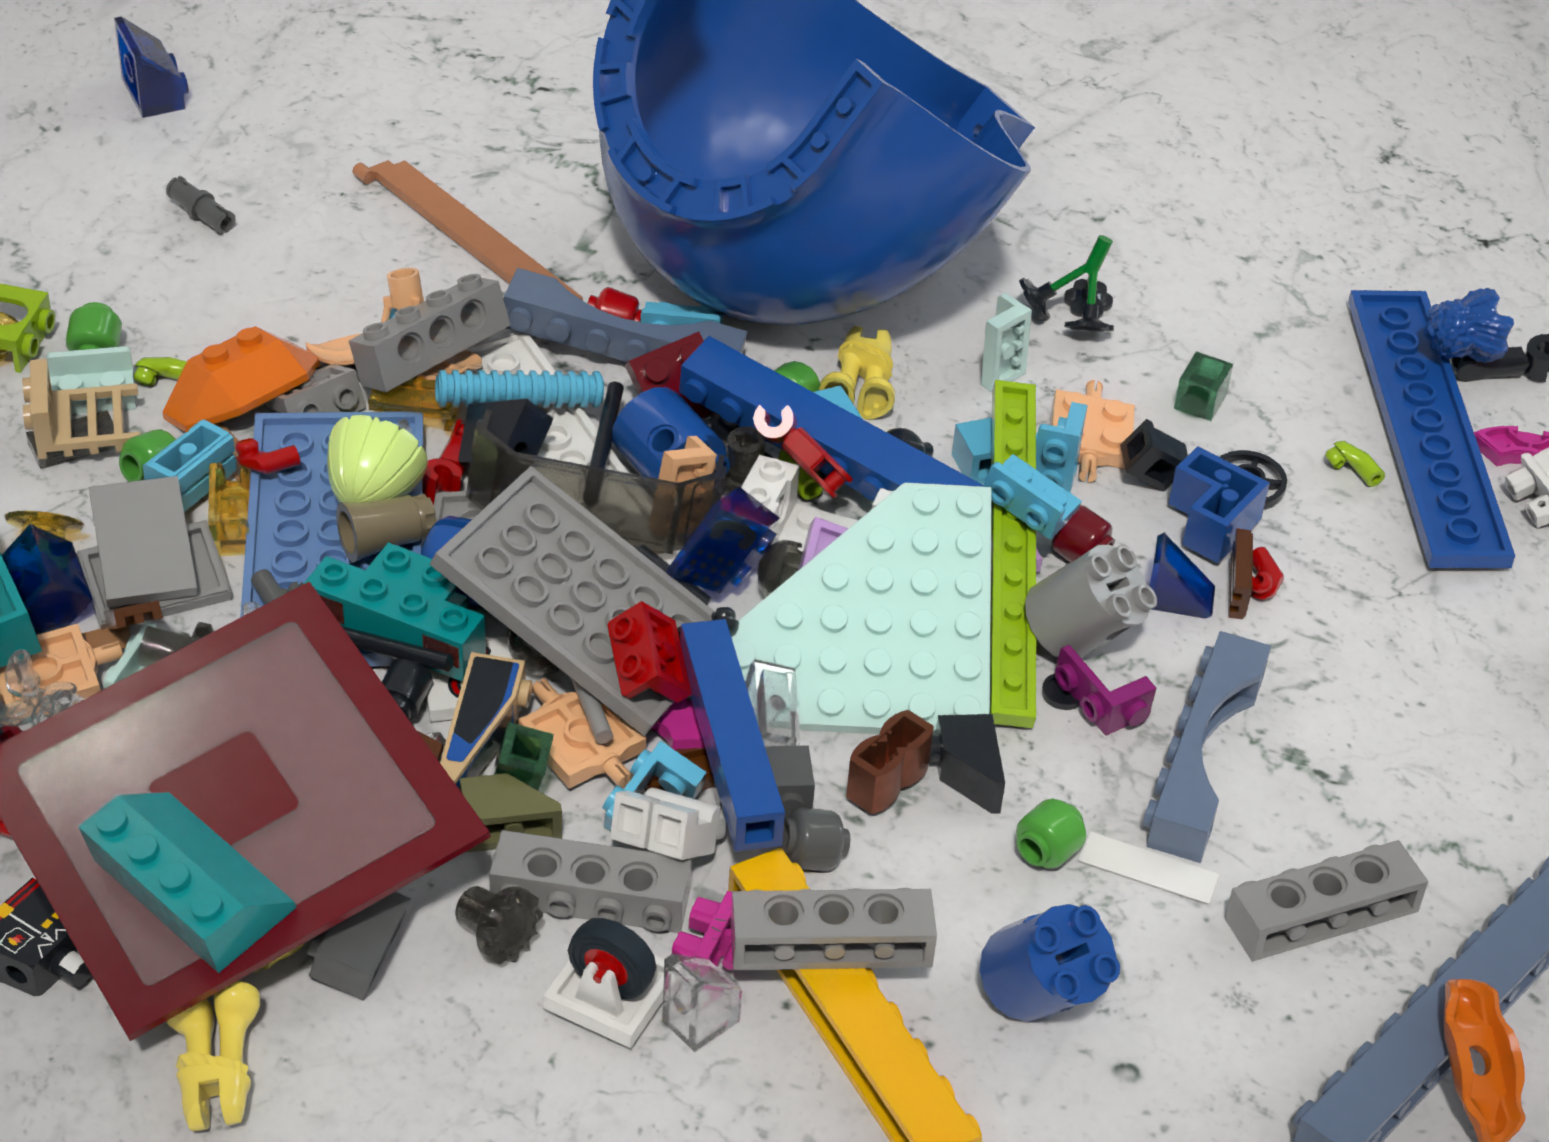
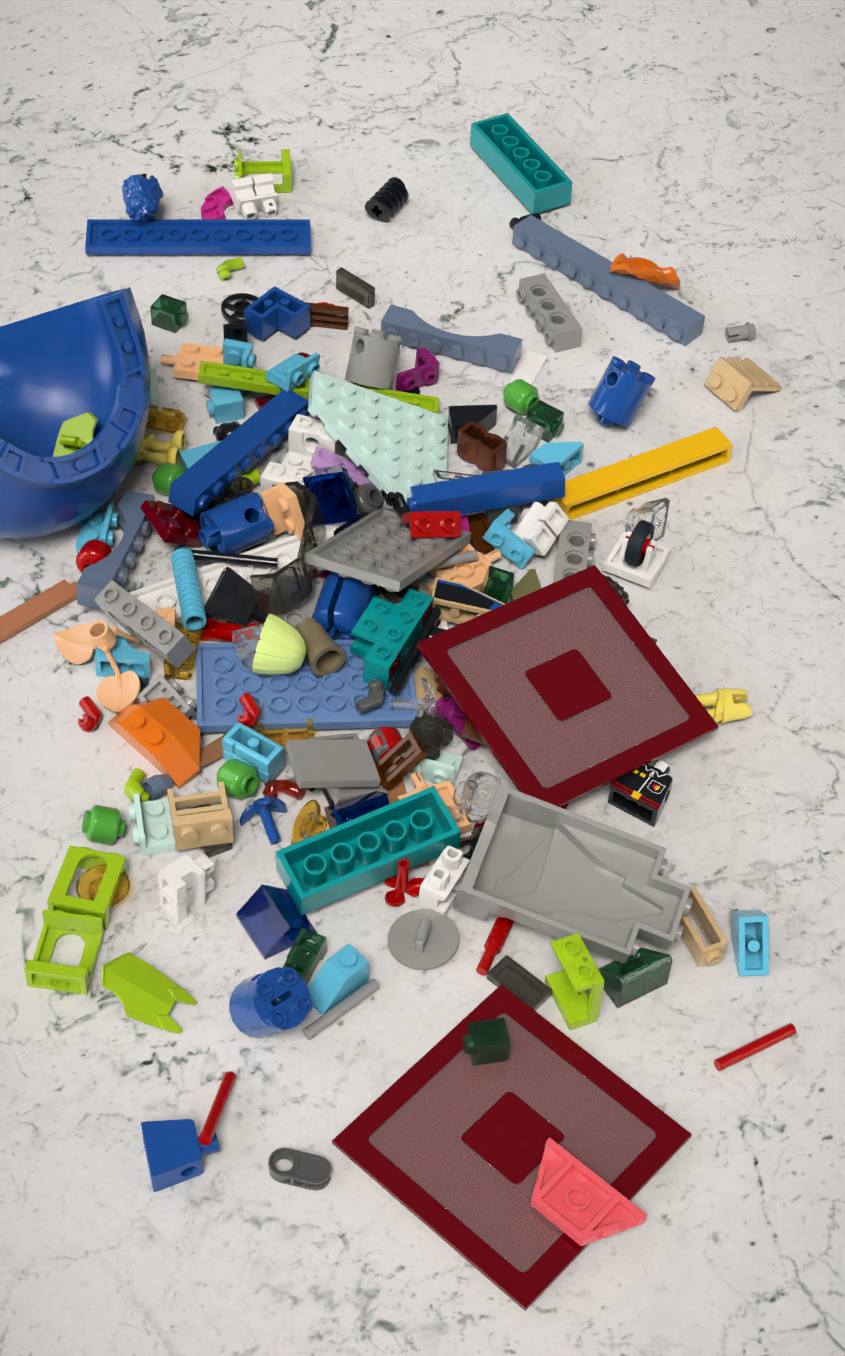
camera: 90 degrees left, 5 degrees up
teal slope [78,792,297,974] -> none
dark pink hips [671,891,733,990] -> none
light grey brick [730,888,937,970] -> none
red piece [753,405,853,499] -> none
clear blue slope [1148,532,1215,619] -> none
none -> red arm [78,696,102,732]
none -> sand blue hose [142,774,173,801]
none -> clear yellow hinge [146,404,188,433]
none -> blue plant [240,796,287,845]
none -> clear smoke tile [336,267,375,309]
none -> dark grey head [346,483,383,517]
none -> red head [367,727,407,768]
none -> clear slope [504,414,546,469]
none -> clear green brick [525,400,564,443]
none -> medium azure slope [529,442,584,476]

